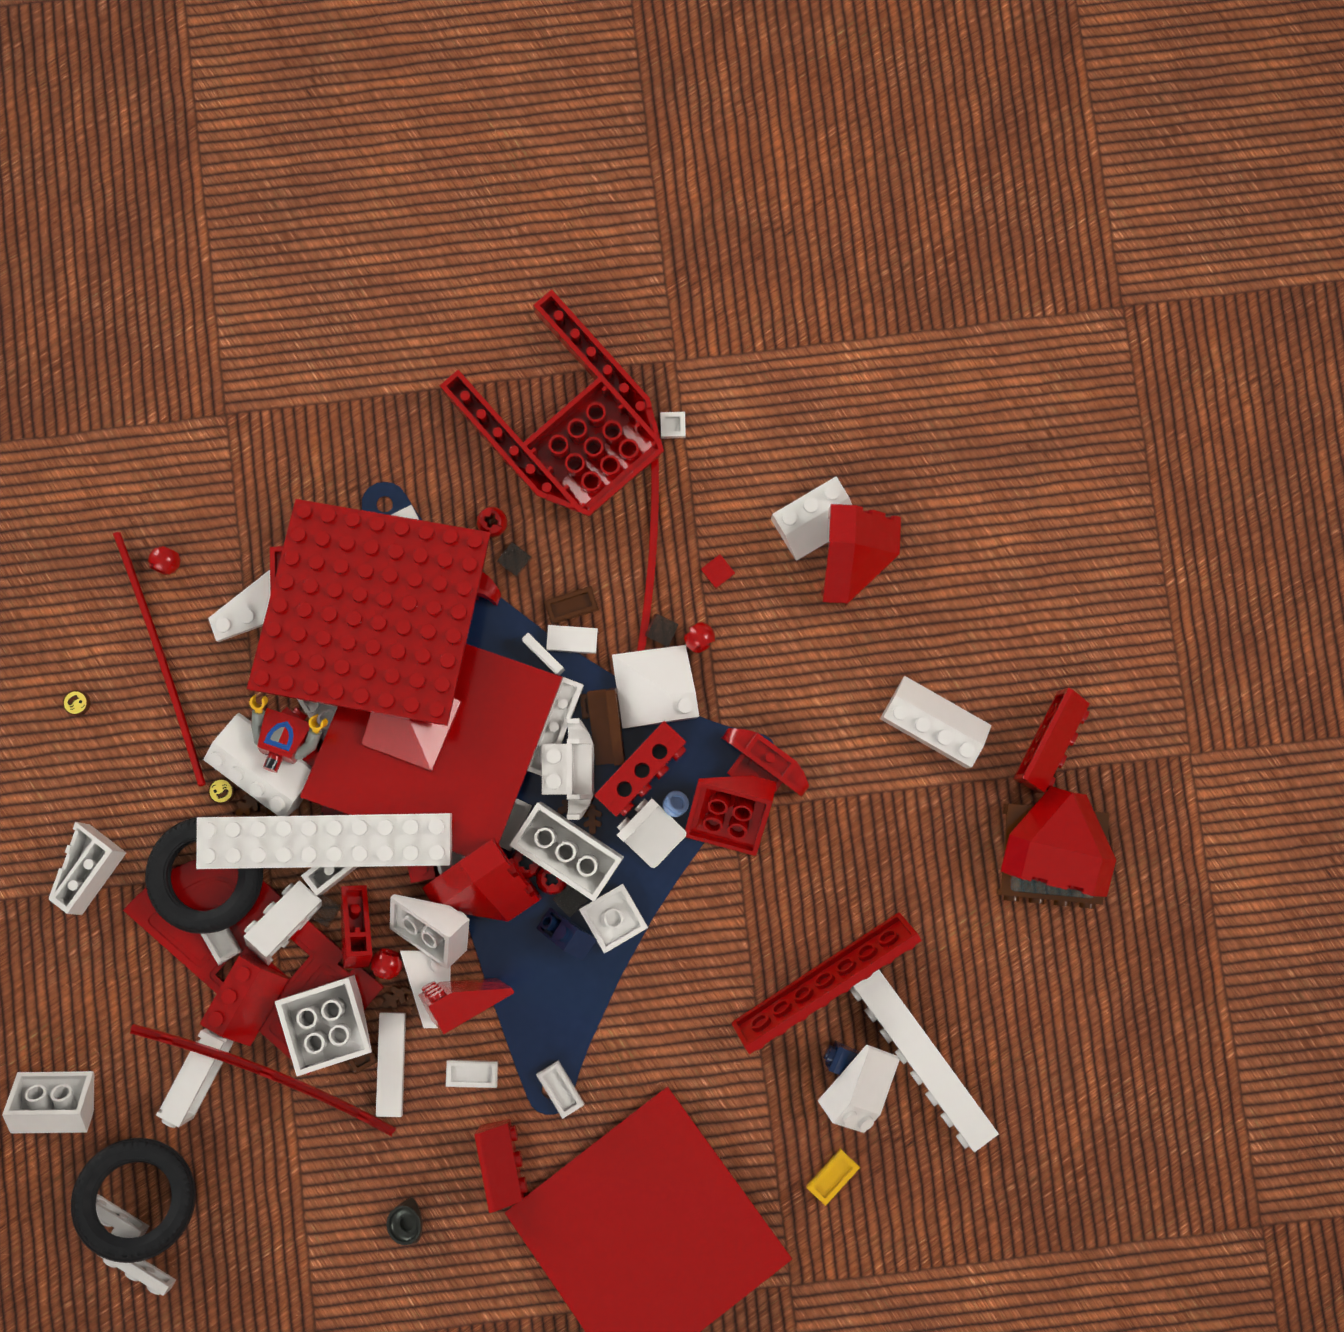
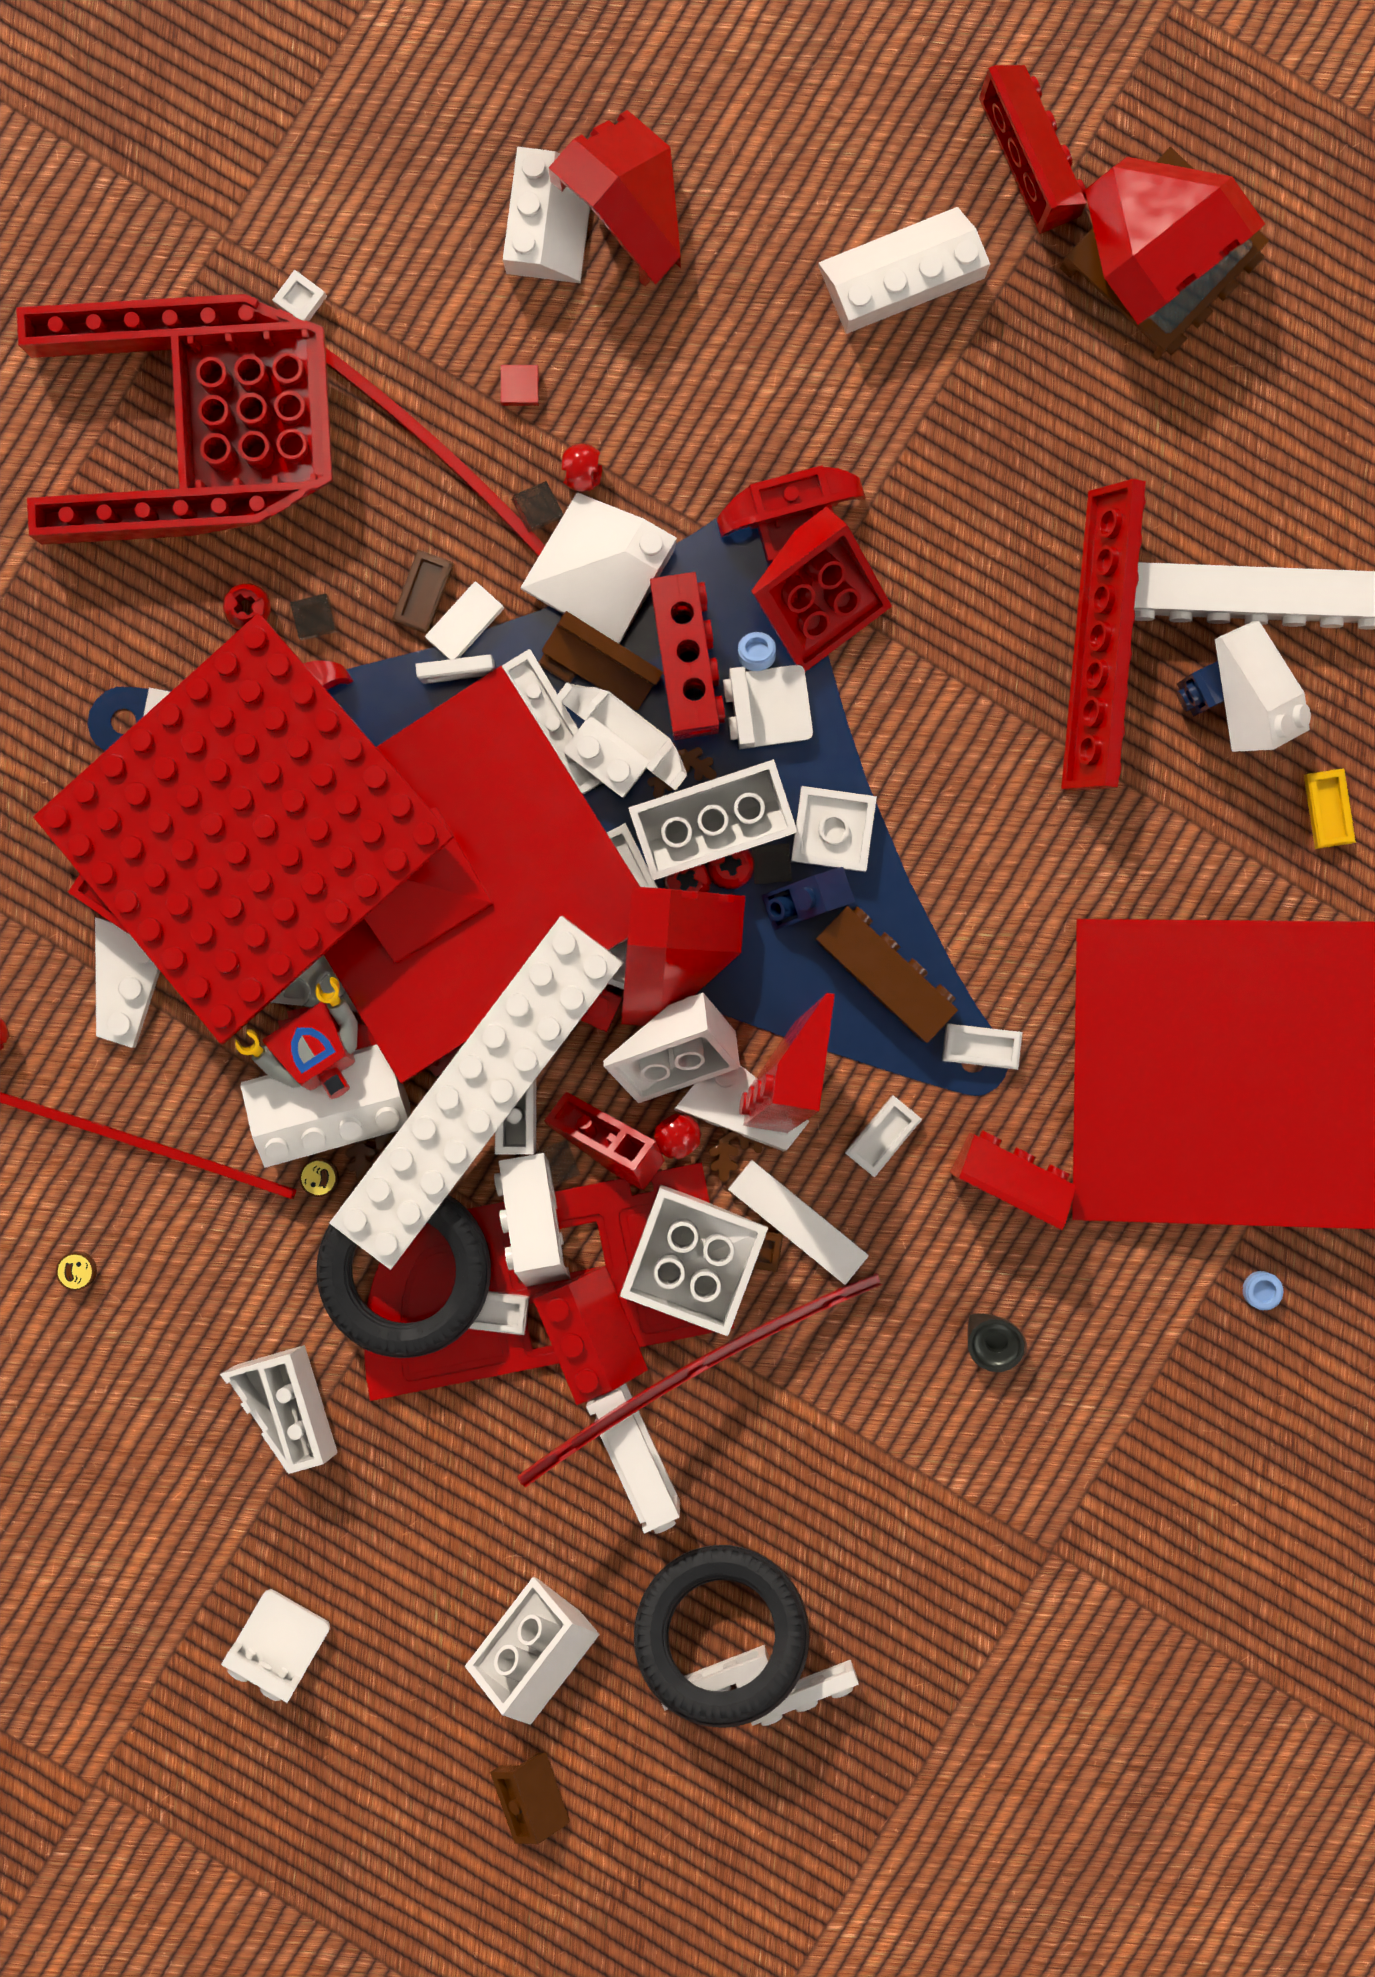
camera: 55 degrees left, 5 degrees up
none -> reddish brown brick [815,906,958,1043]

